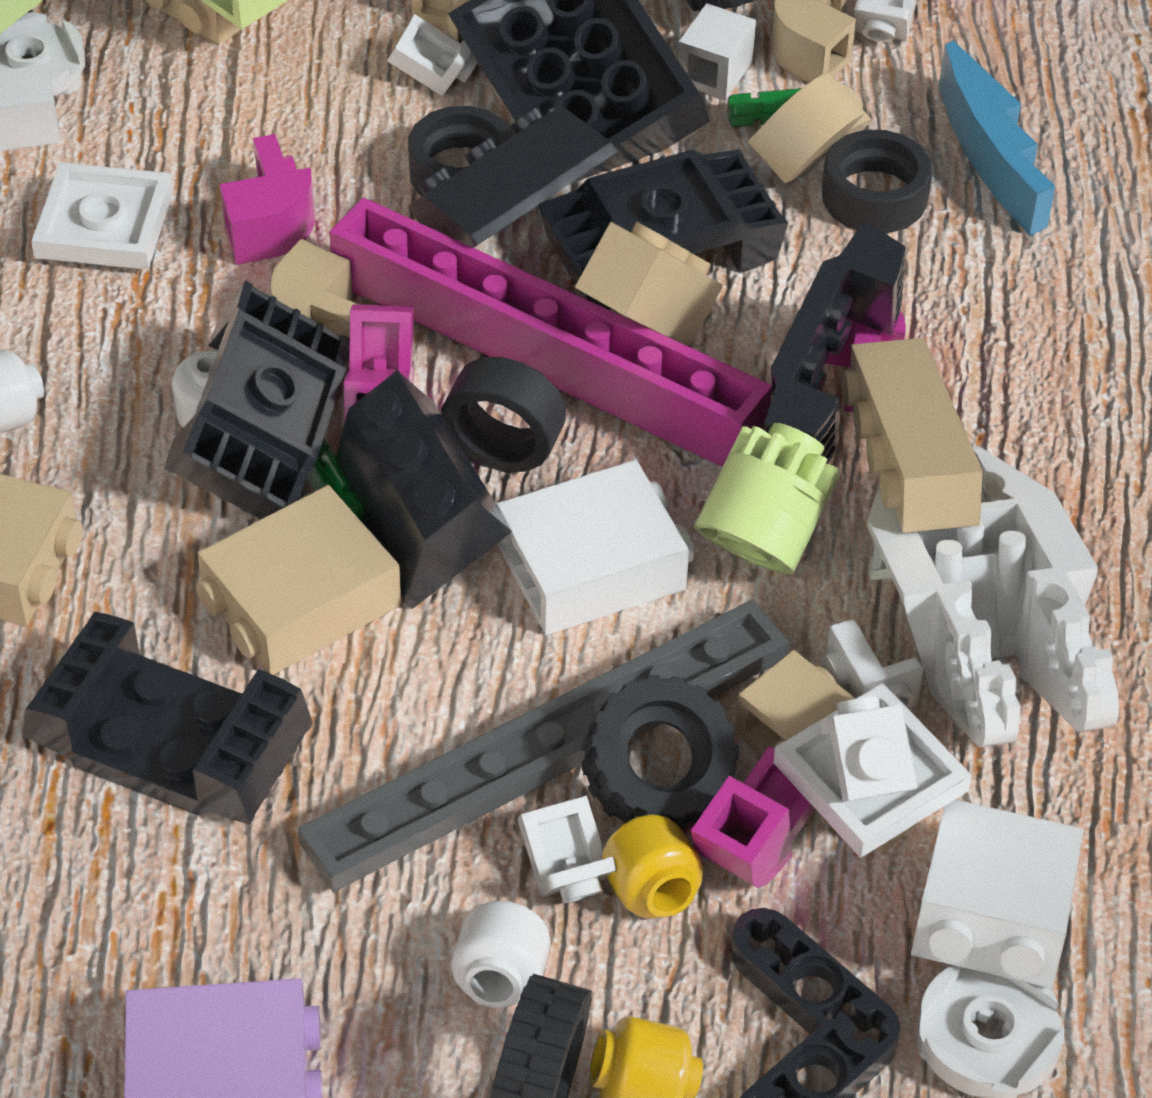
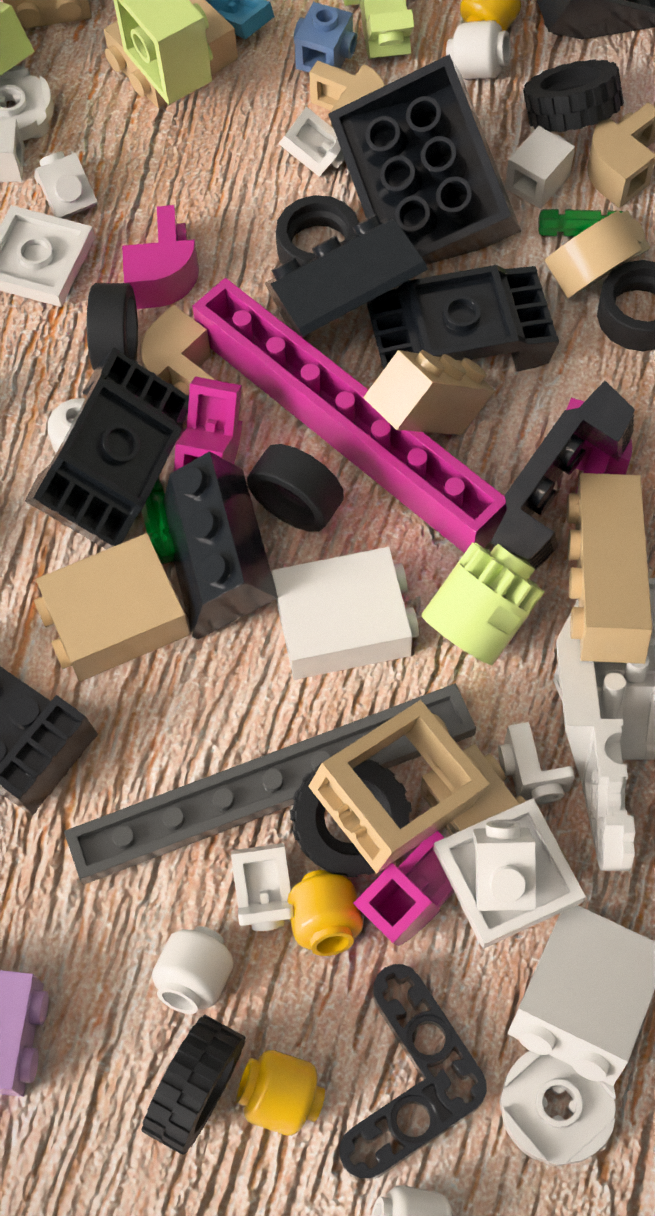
camera: 15 degrees right, 15 degrees up
none -> white bracket [34,151,98,219]
none -> black tyre [87,283,138,371]
none -> tan window [308,700,490,874]

